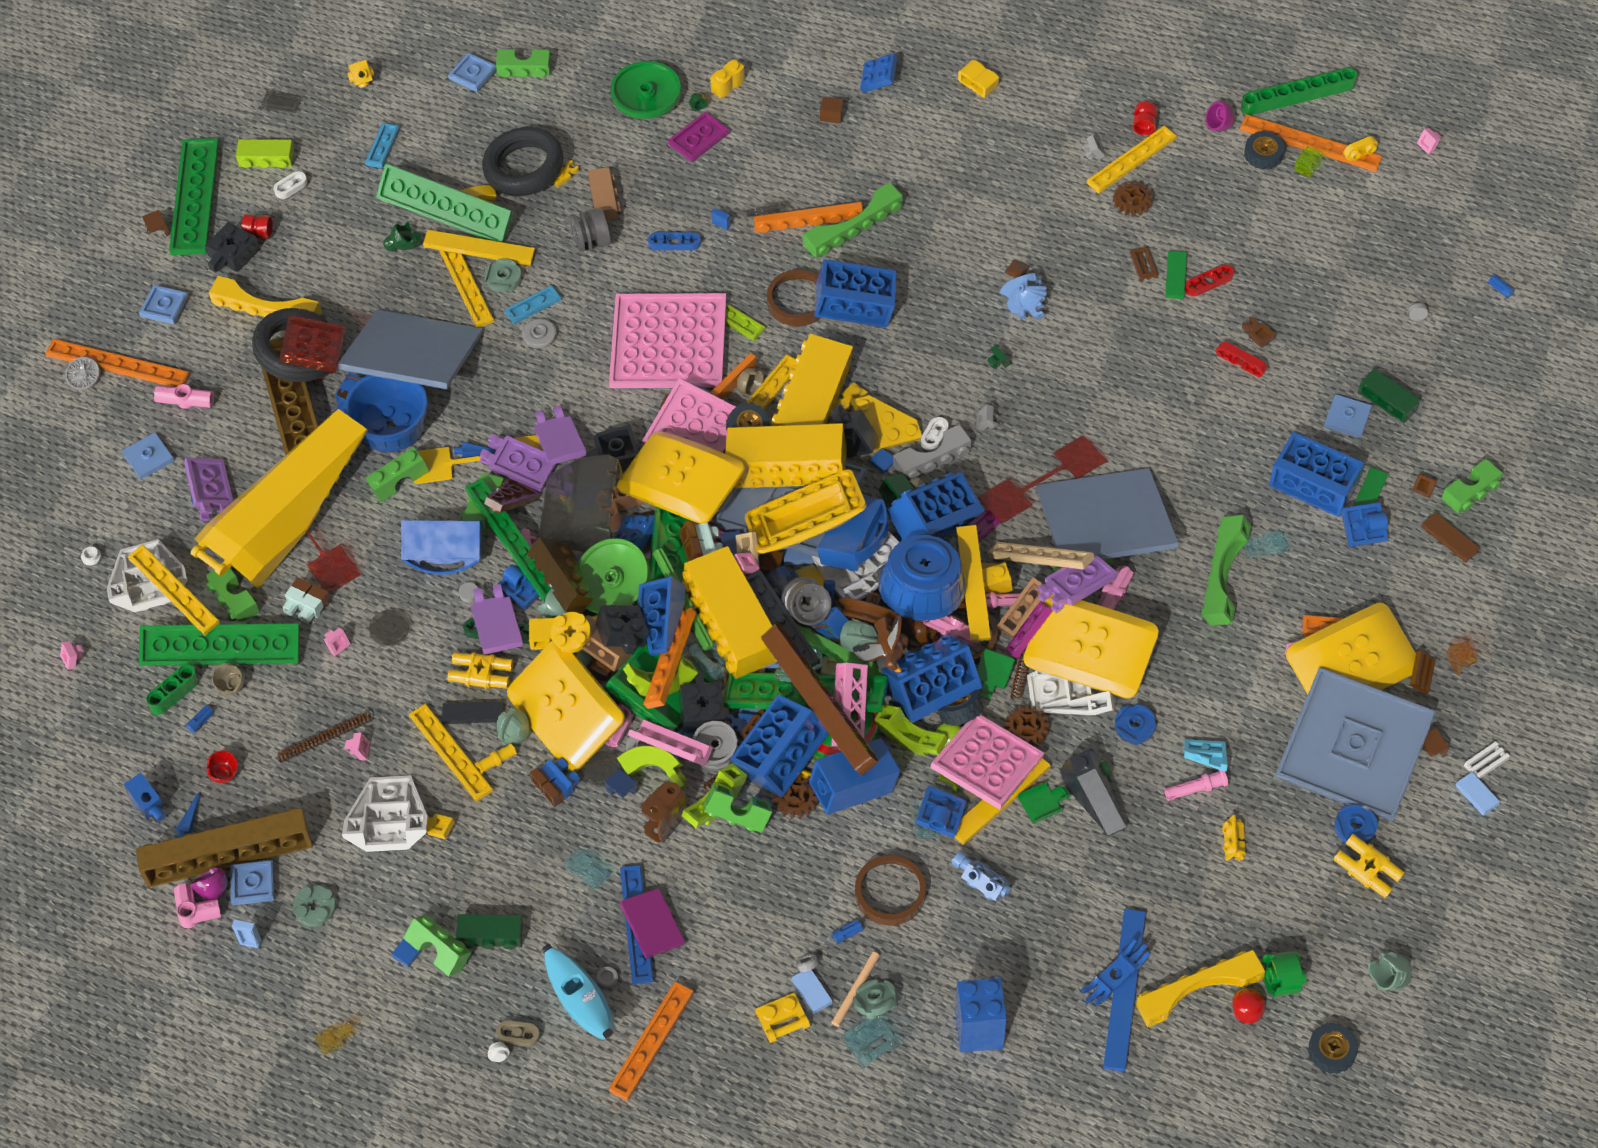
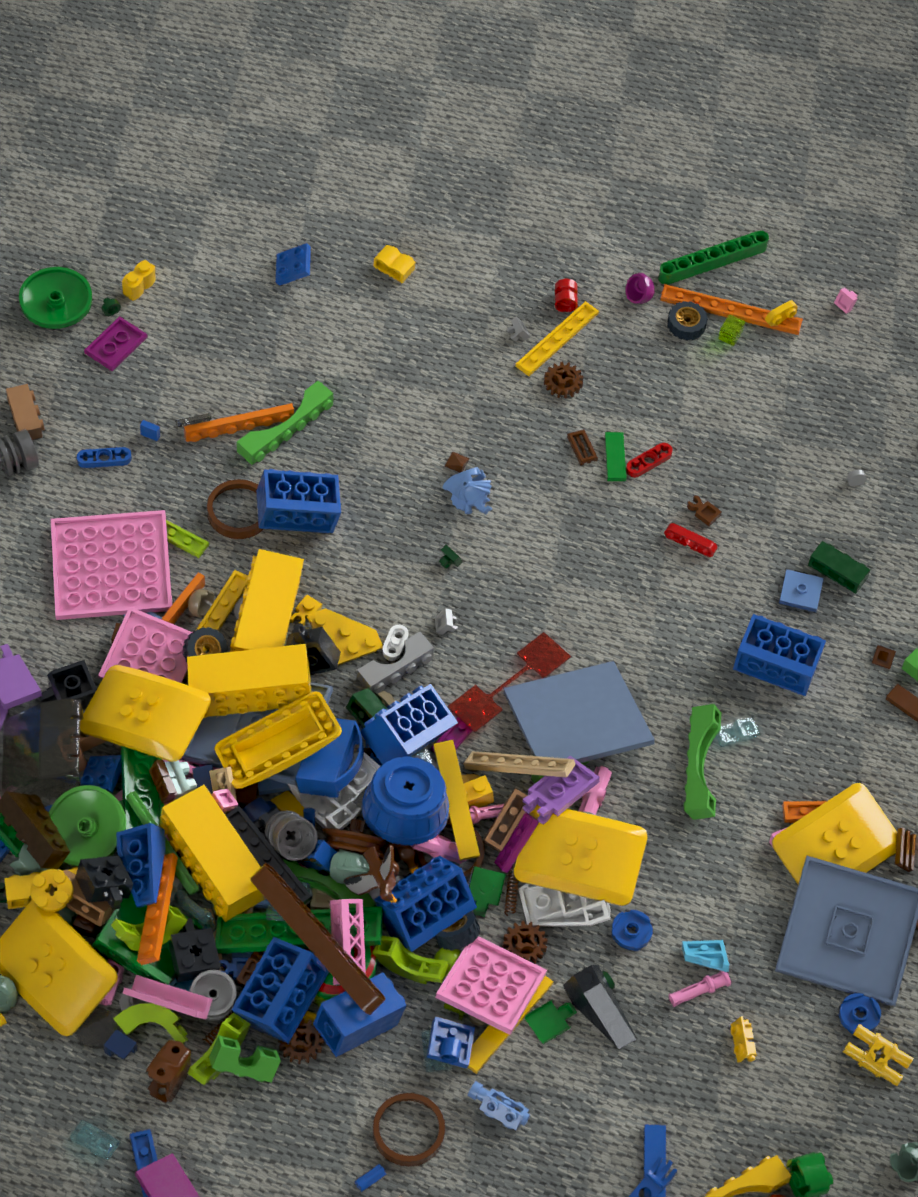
camera: 15 degrees left, 0 degrees up
hips [530,757,580,807] -> none
reddish brown panel [820,97,843,123] -> none
blue tile [869,448,893,474] -> none
blue plate [1341,502,1389,548] -> none
green tile [1353,467,1389,507] -> none

